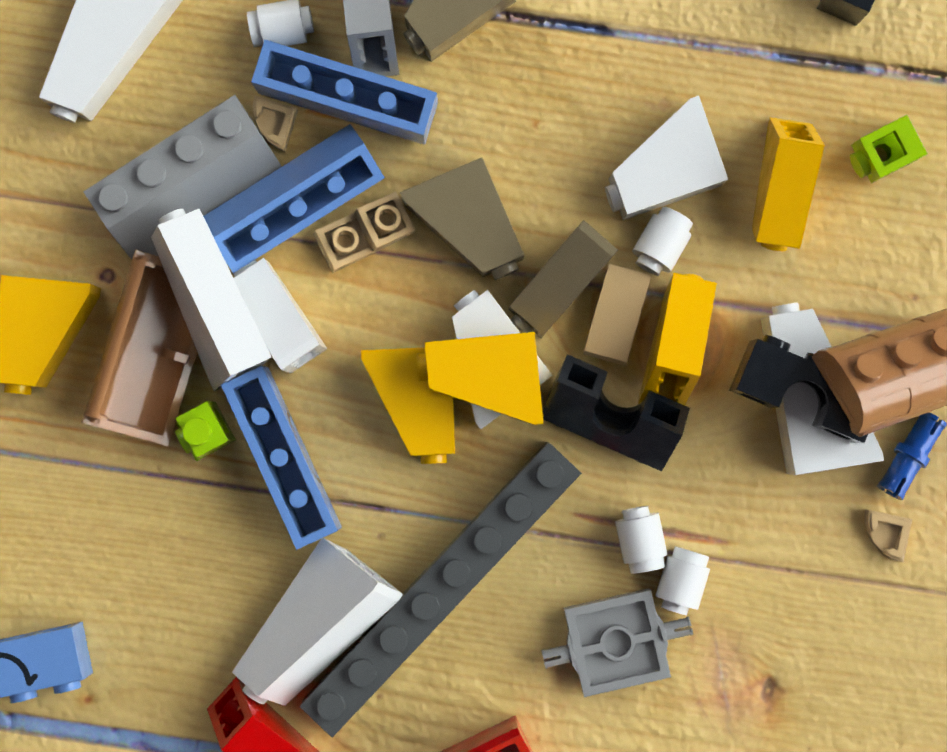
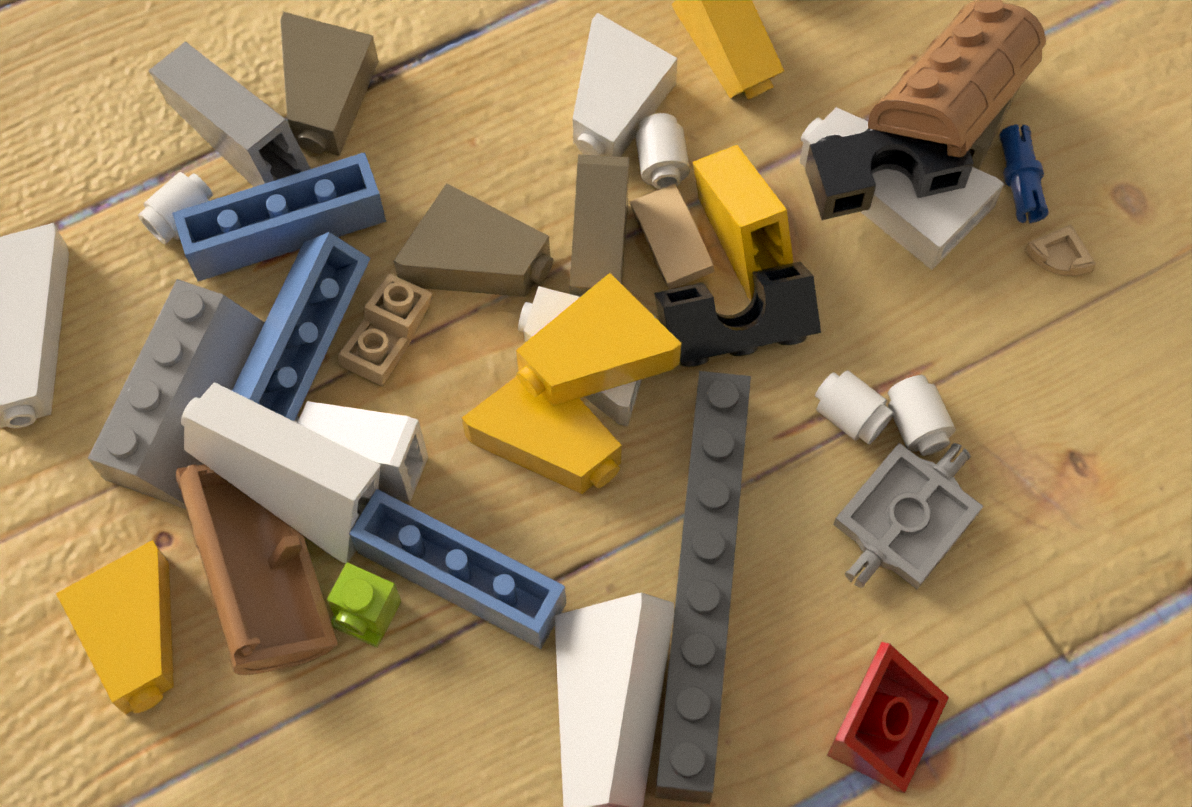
camera: 30 degrees left, 20 degrees down
tan tile [253,95,298,152] -> none

